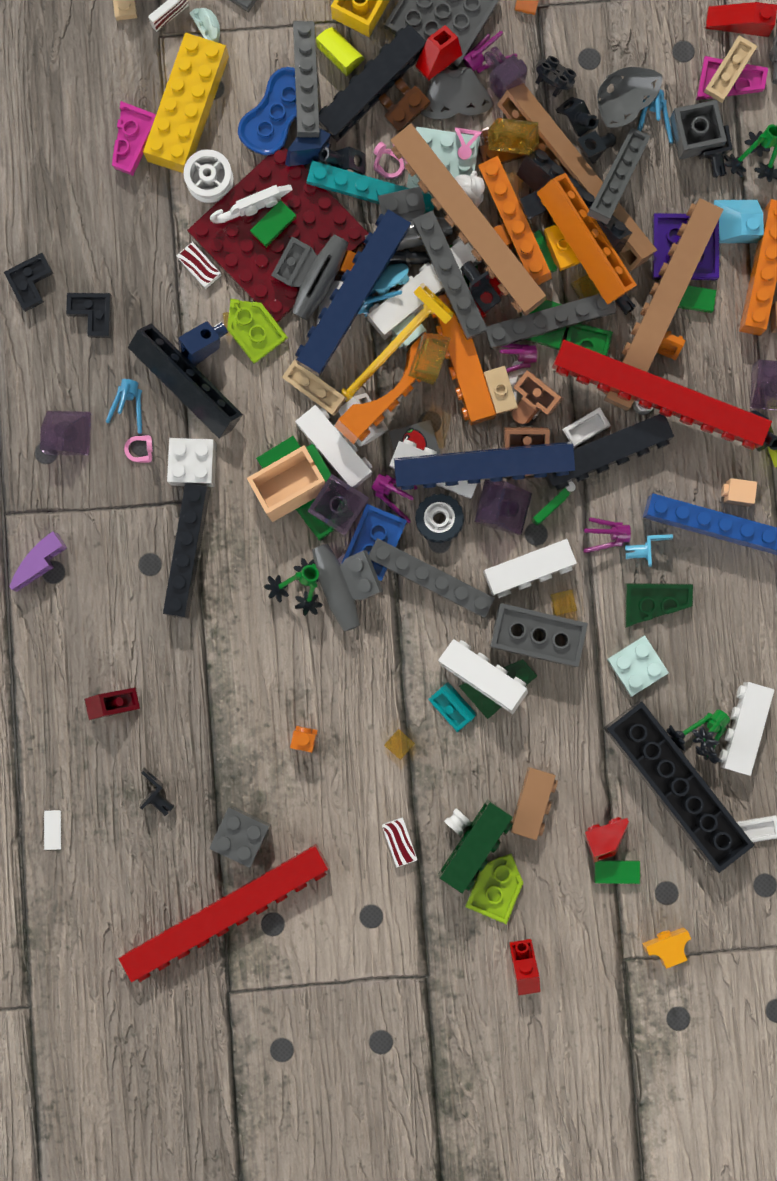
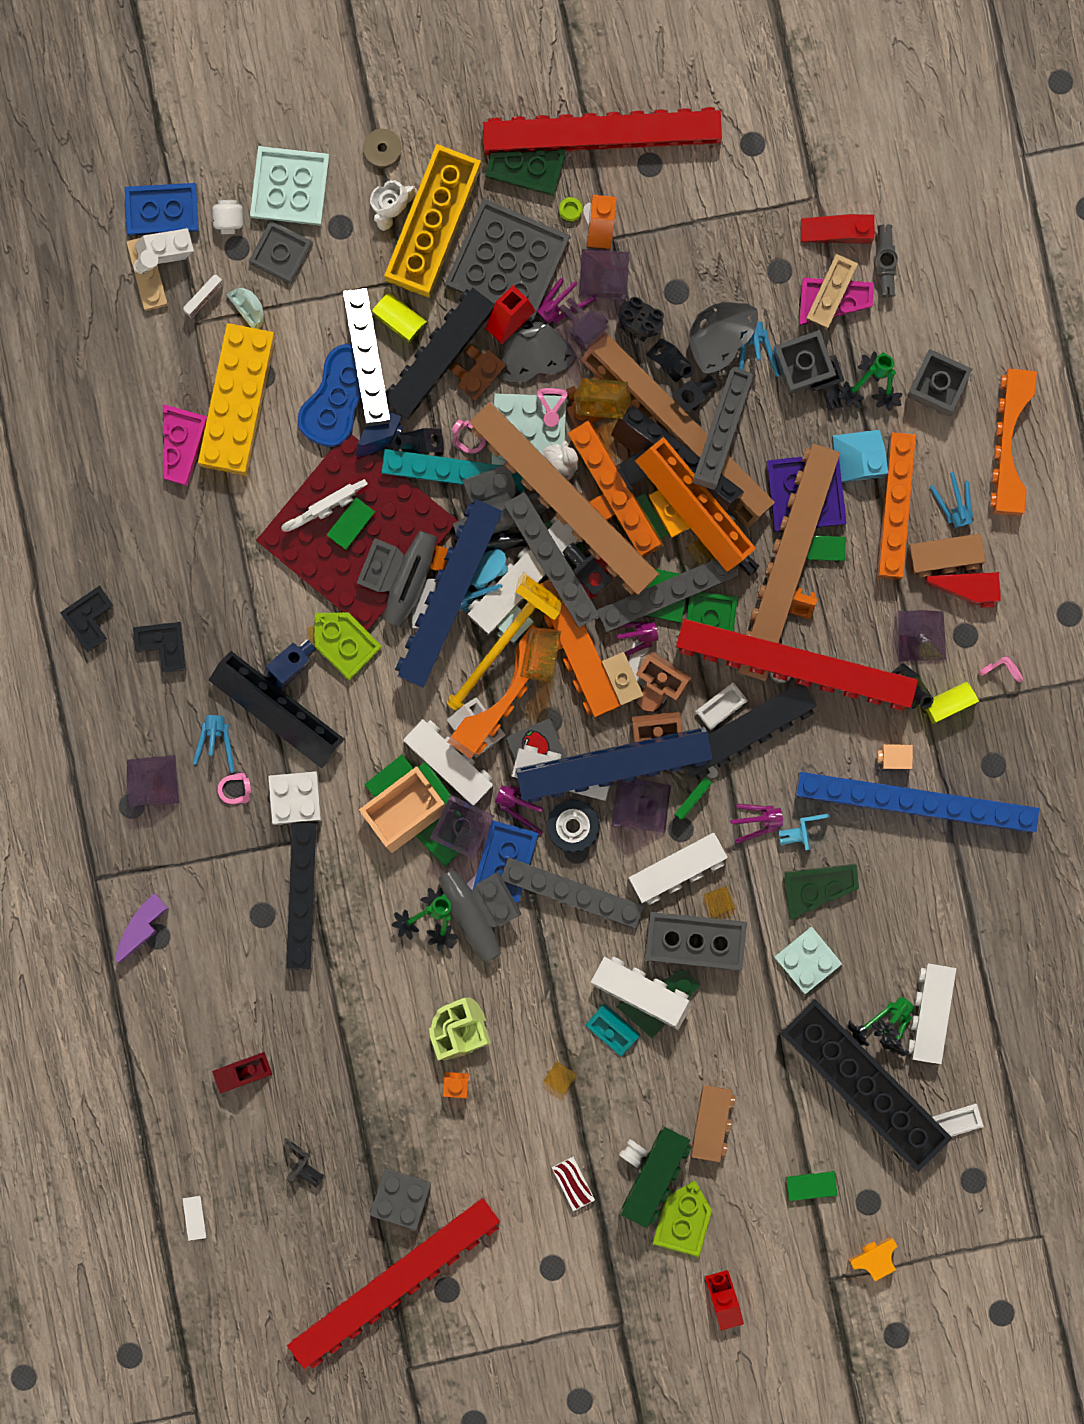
camera: 15 degrees left, 0 degrees up
tile [176,242,222,289] -> none
white wheel [184,150,234,203] -> none
tan plate [282,360,347,416] -> none
red slope [585,817,629,862] -> none
none -> yellowish green brick [429,997,491,1060]
none -> clear purple slope [579,249,629,300]

